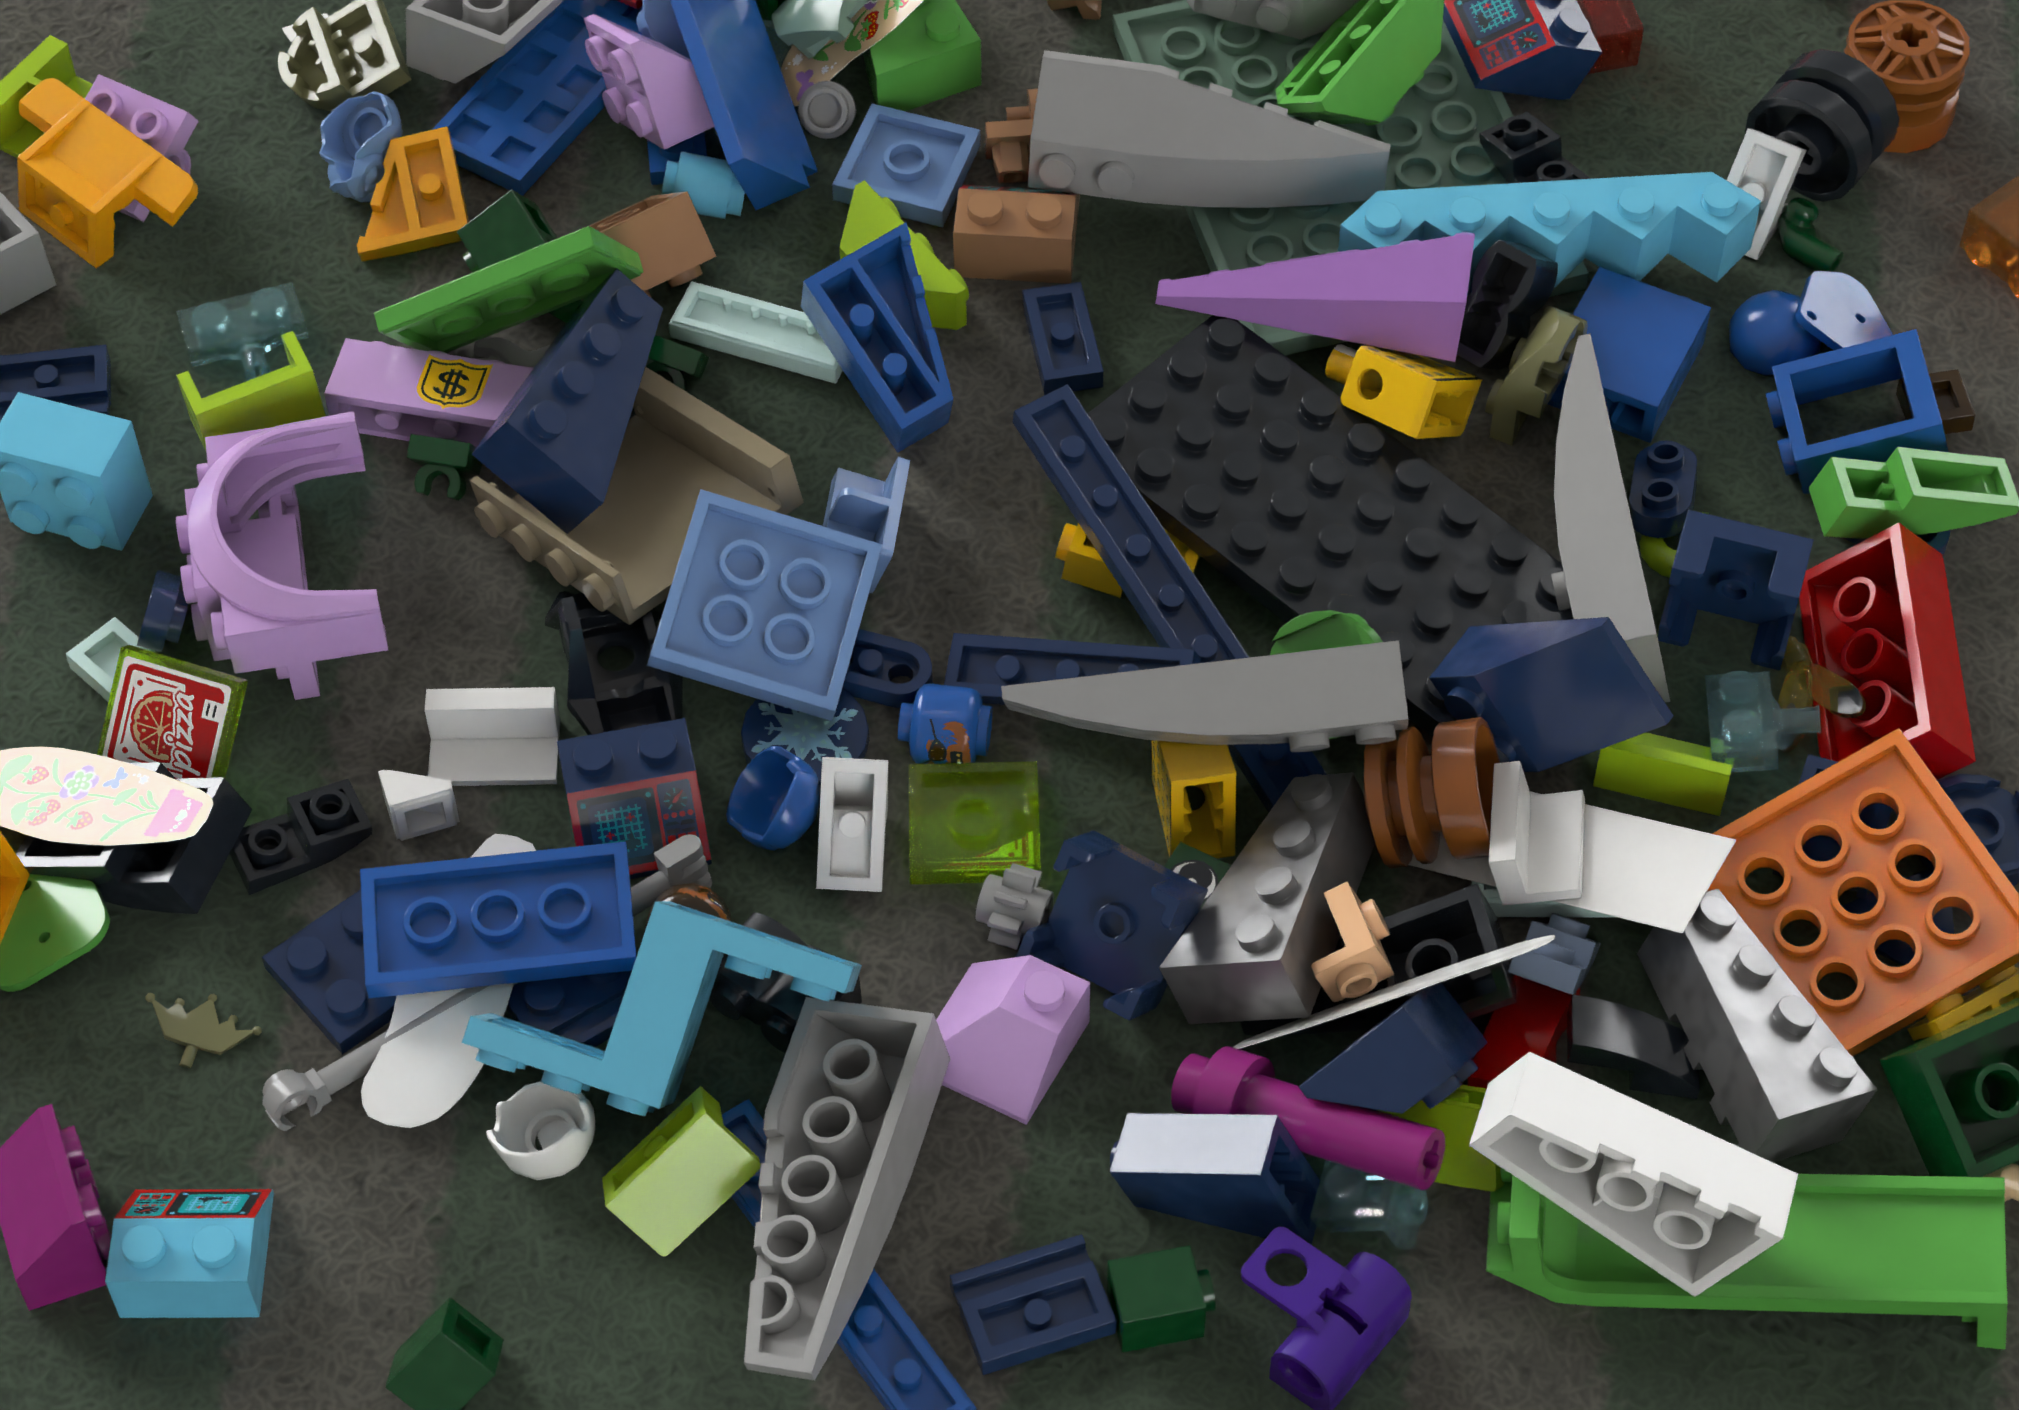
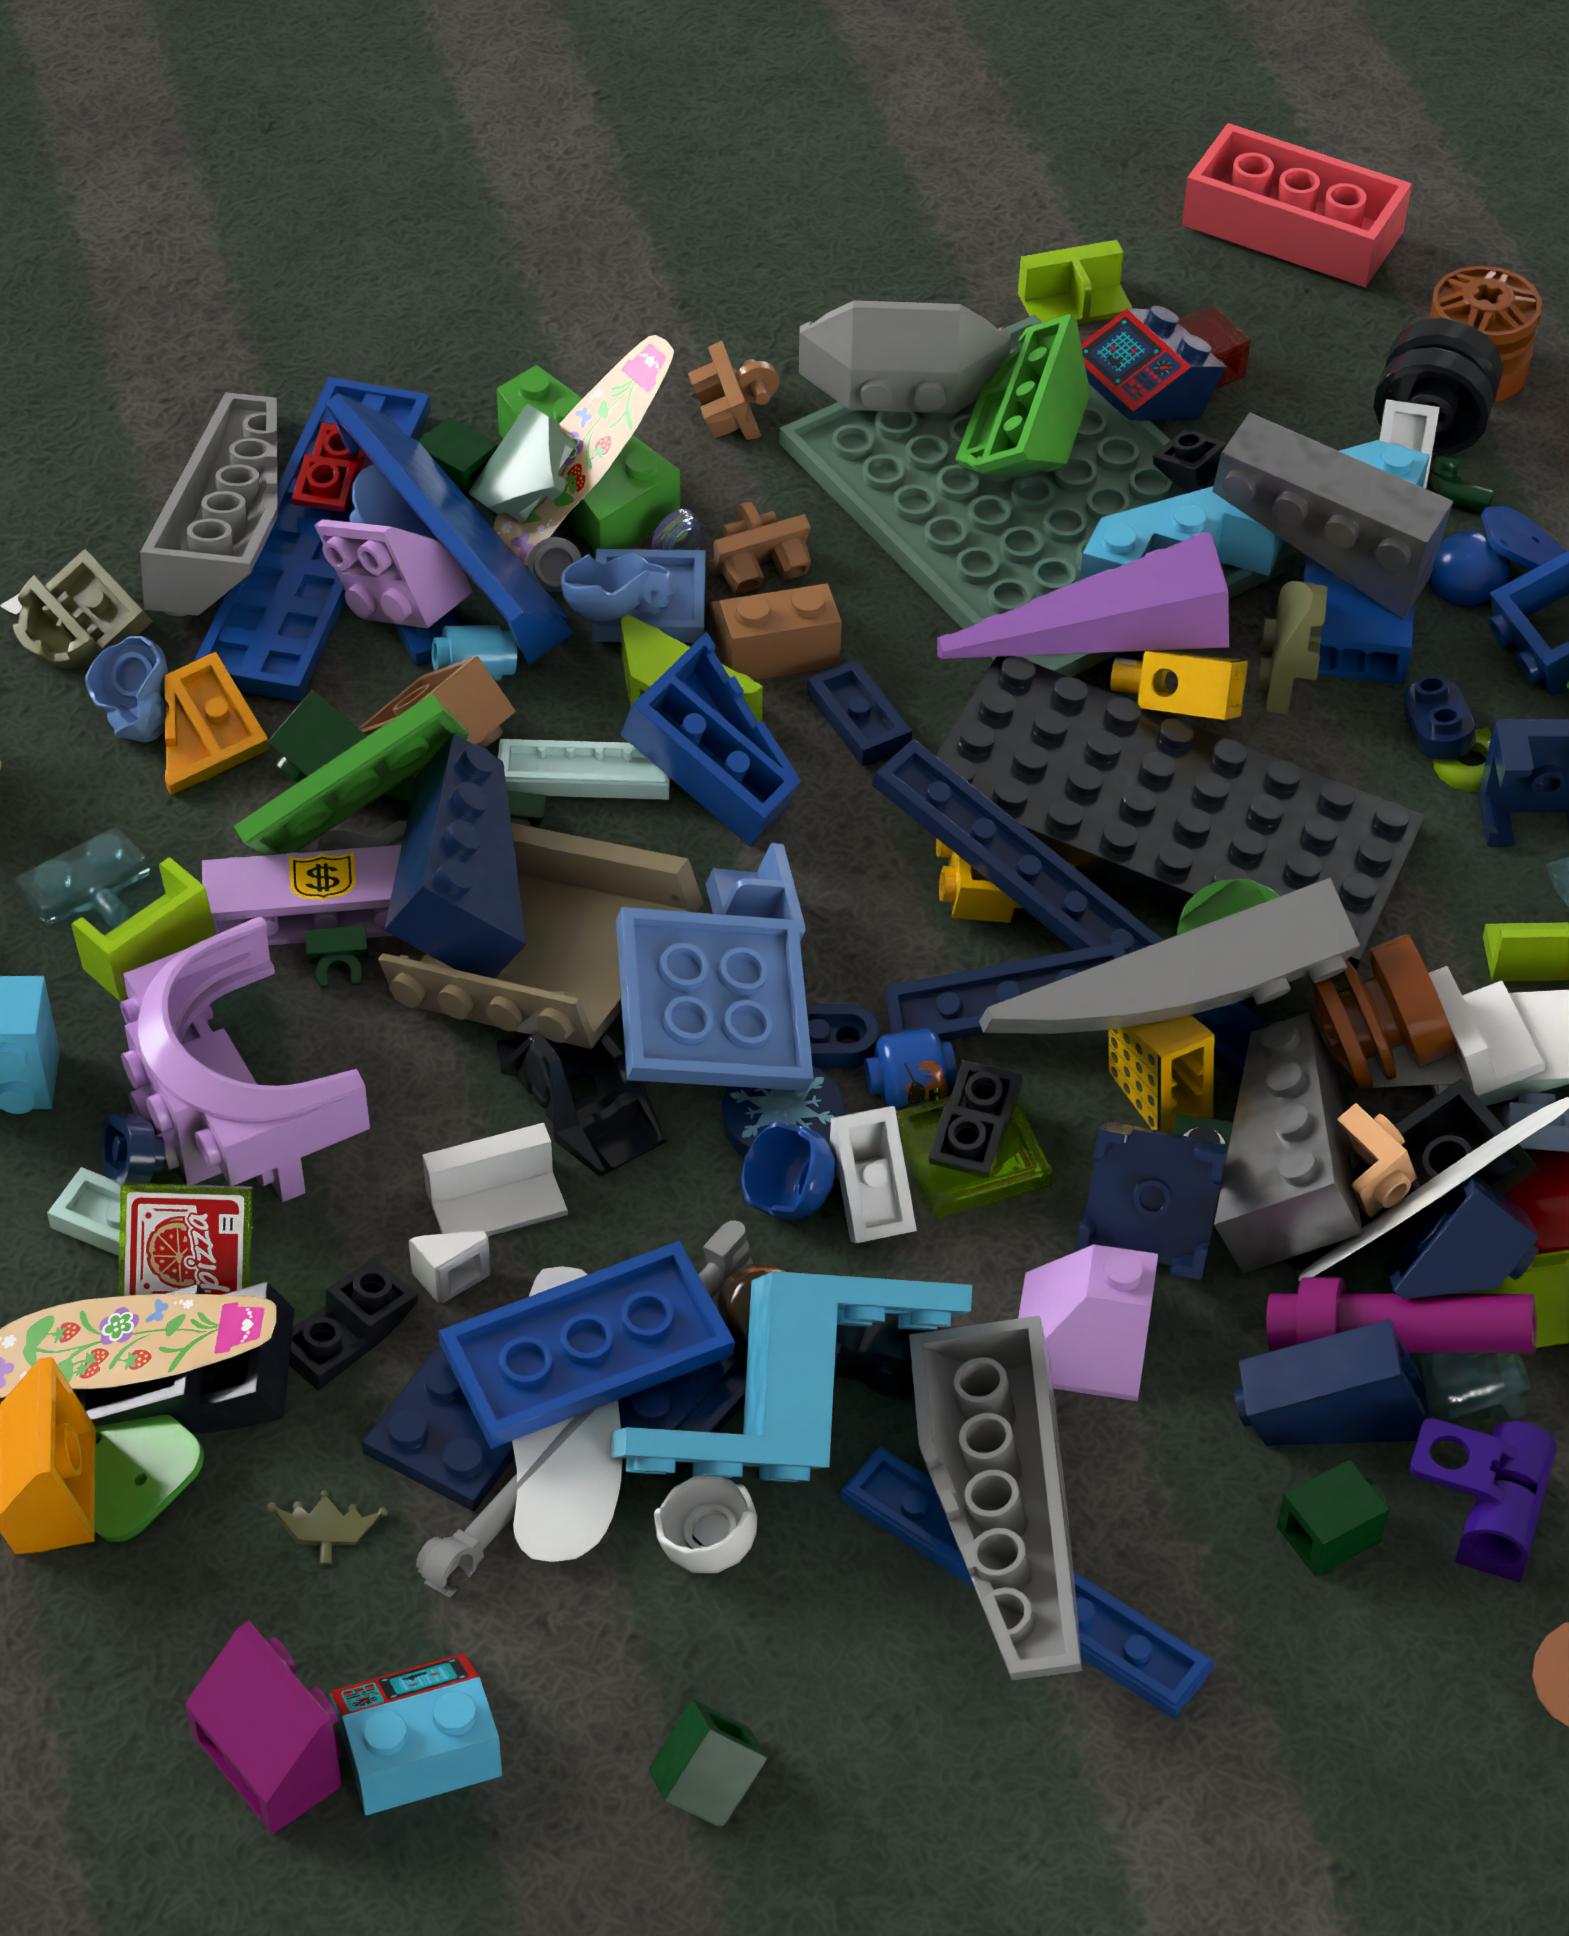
camera: 20 degrees left, 5 degrees down
dark blue slope [557,718,712,879] -> none
lime panel [602,1086,760,1256] -> none
dark blue plate [950,1234,1116,1375] -> none
light grey gear [976,863,1054,950] -> none
light grey wedge [1028,50,1390,208] -> none
dark blue slope [1429,617,1673,772] -> none
black brick [1457,240,1558,370] -> none
light grey wedge [1551,334,1670,702] -> none
none -> medium blue hair [561,552,676,622]
none -> clear light blue tile [651,508,706,550]
none -> black slope [928,1060,1023,1178]
none -> flat silver wedge [1212,412,1453,620]

